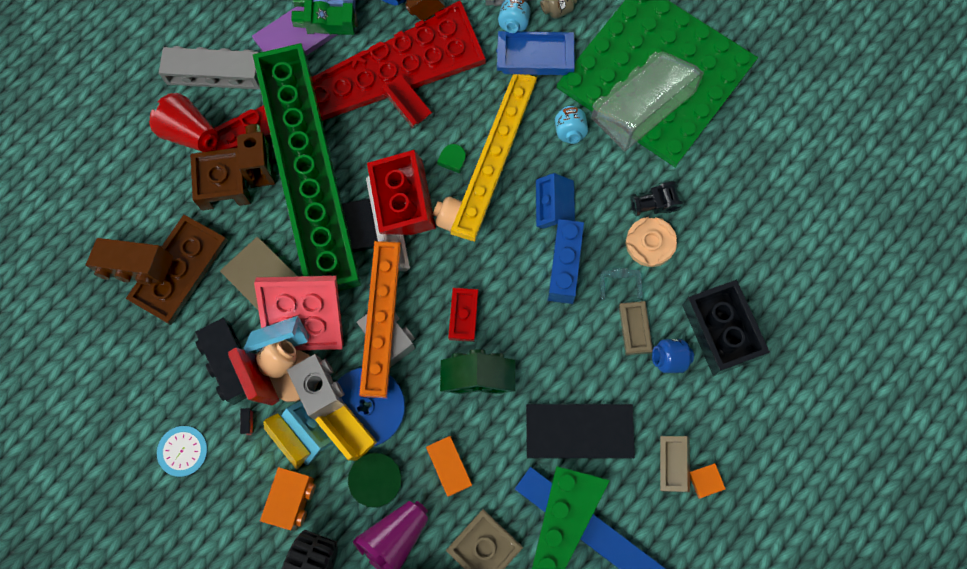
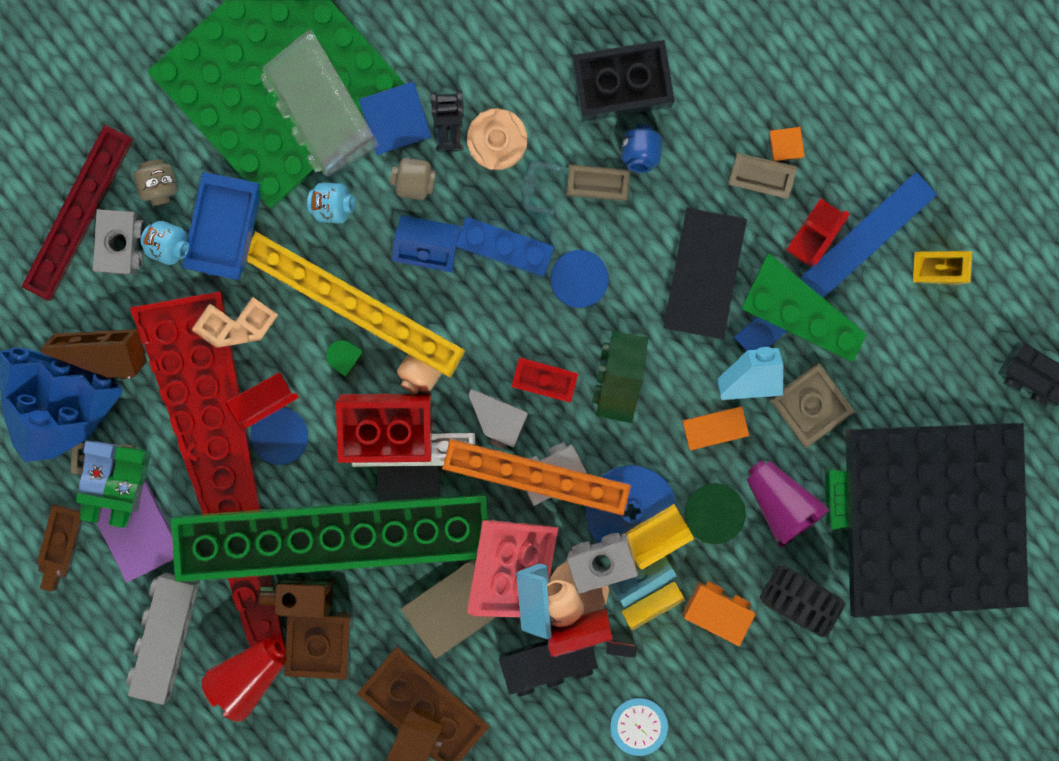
camera: 80 degrees left, 15 degrees up
none -> light nougat tile [191,297,278,348]
none -> blue sticker [251,407,308,465]
none -> blue sticker [358,81,432,155]
none -> dark tan head [390,158,436,200]
none -> light grey slope [469,389,528,450]
none -> blue sticker [551,250,609,308]
none -> medium azure slope [717,347,783,400]
none -> red panel [785,198,850,267]

